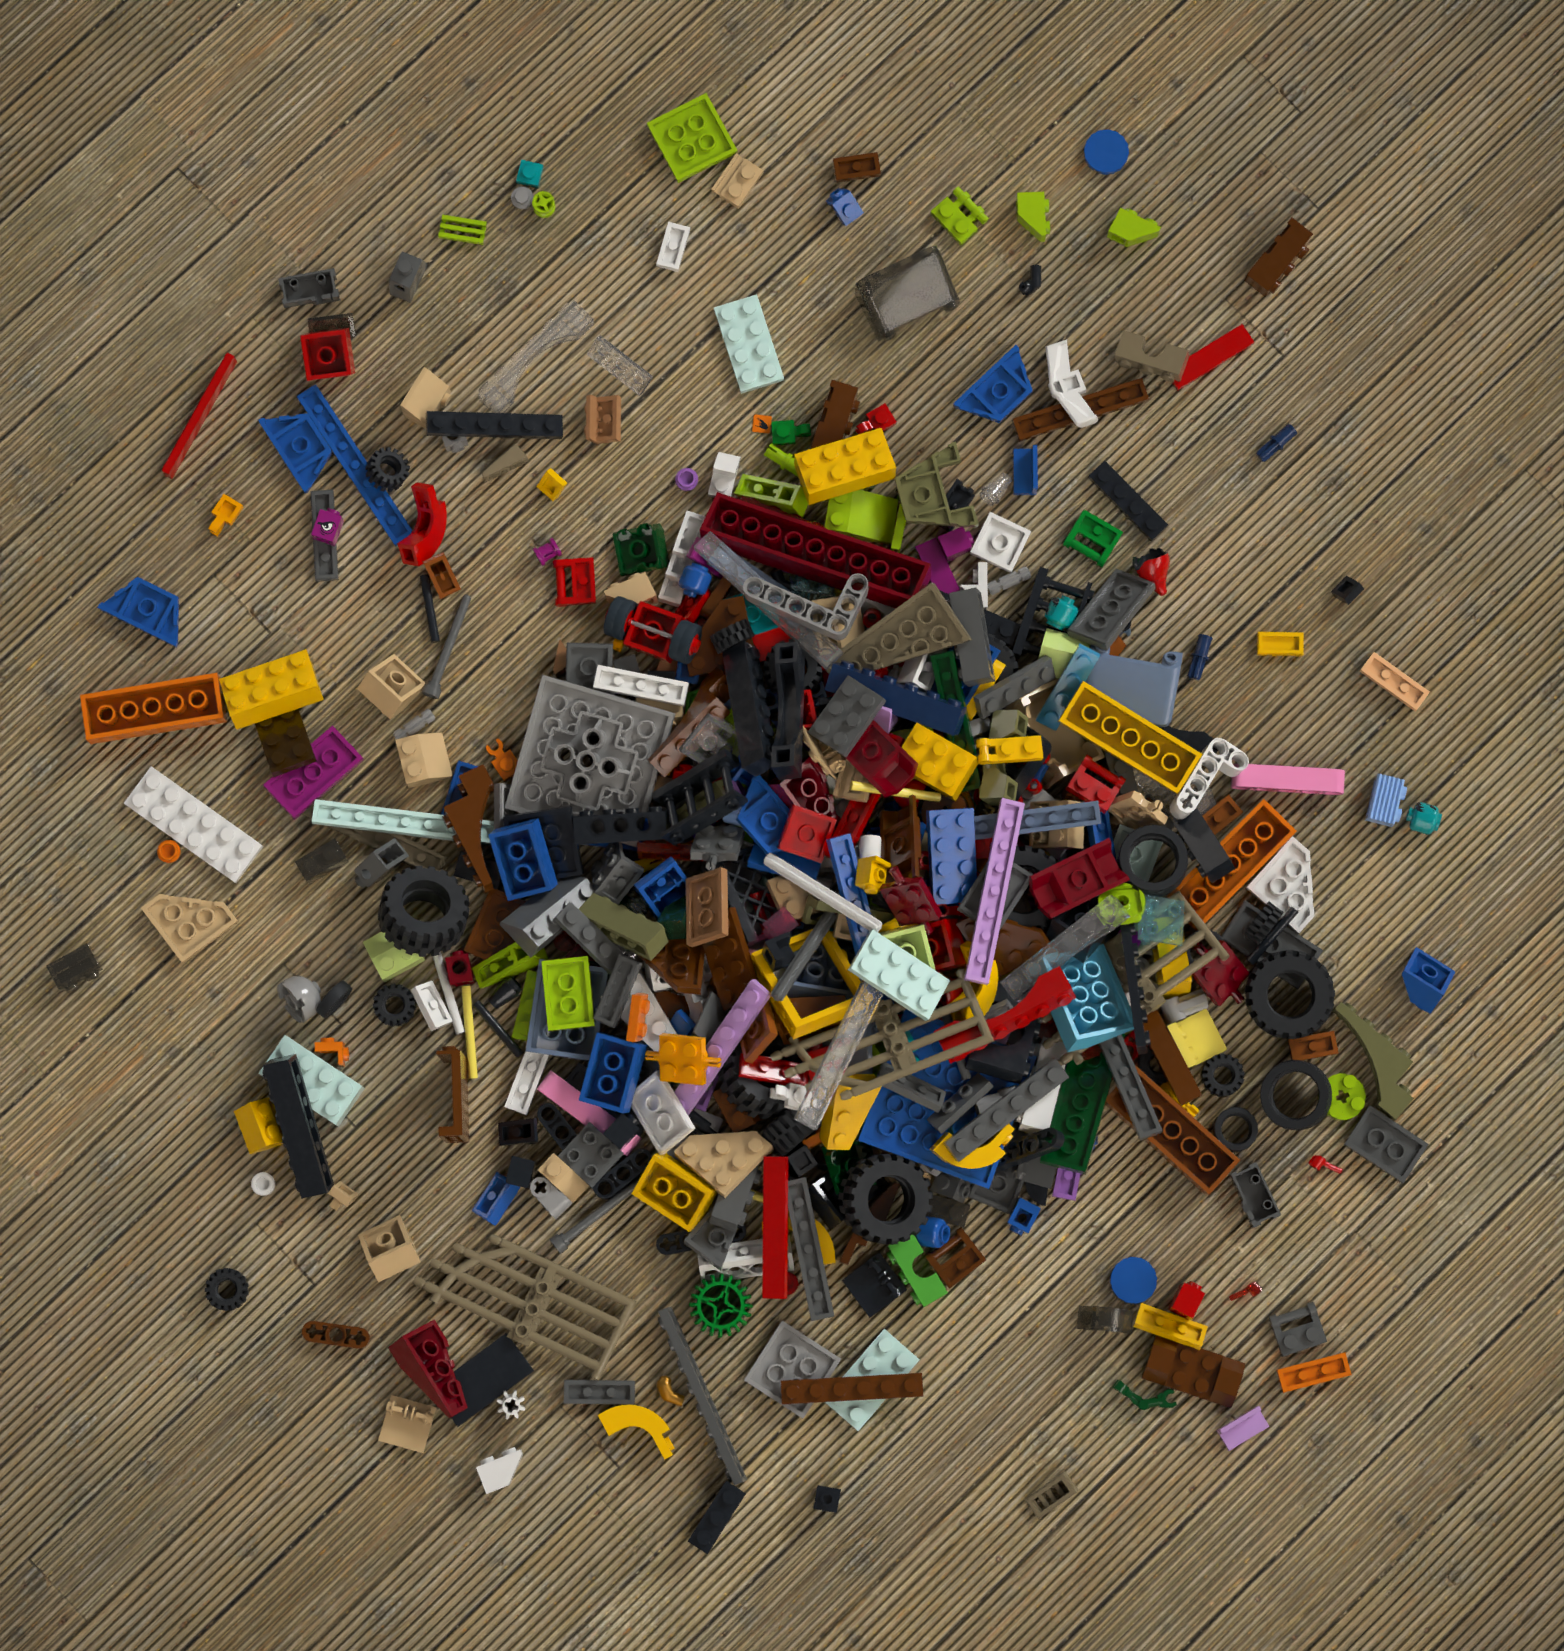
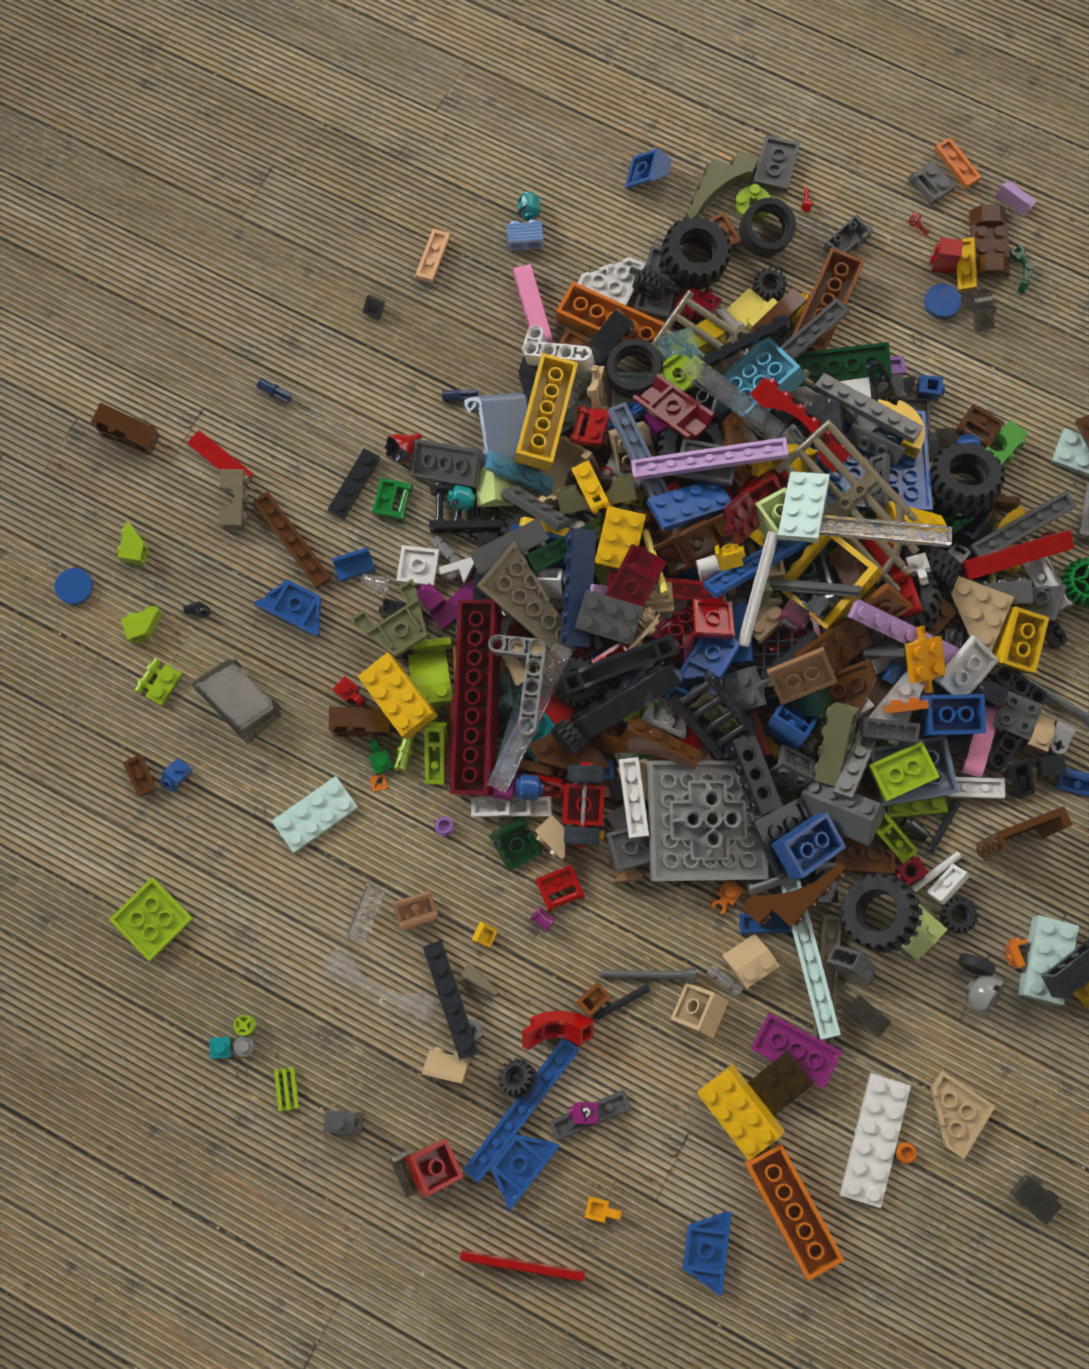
camera: 105 degrees left, 5 degrees down
dark grey piece [278,268,341,308] -> none
light yellow bar [461,986,478,1079] -> none
white plate [656,222,690,272] -> none
white slope [708,452,741,498] -> none
tan plate [711,153,764,209] -> none
black hinge [842,1252,907,1318] -> none
white plate [1045,339,1098,428] -> none
black tyre [1213,1107,1258,1152] -> none
yellow tile [1257,632,1304,656] -> none

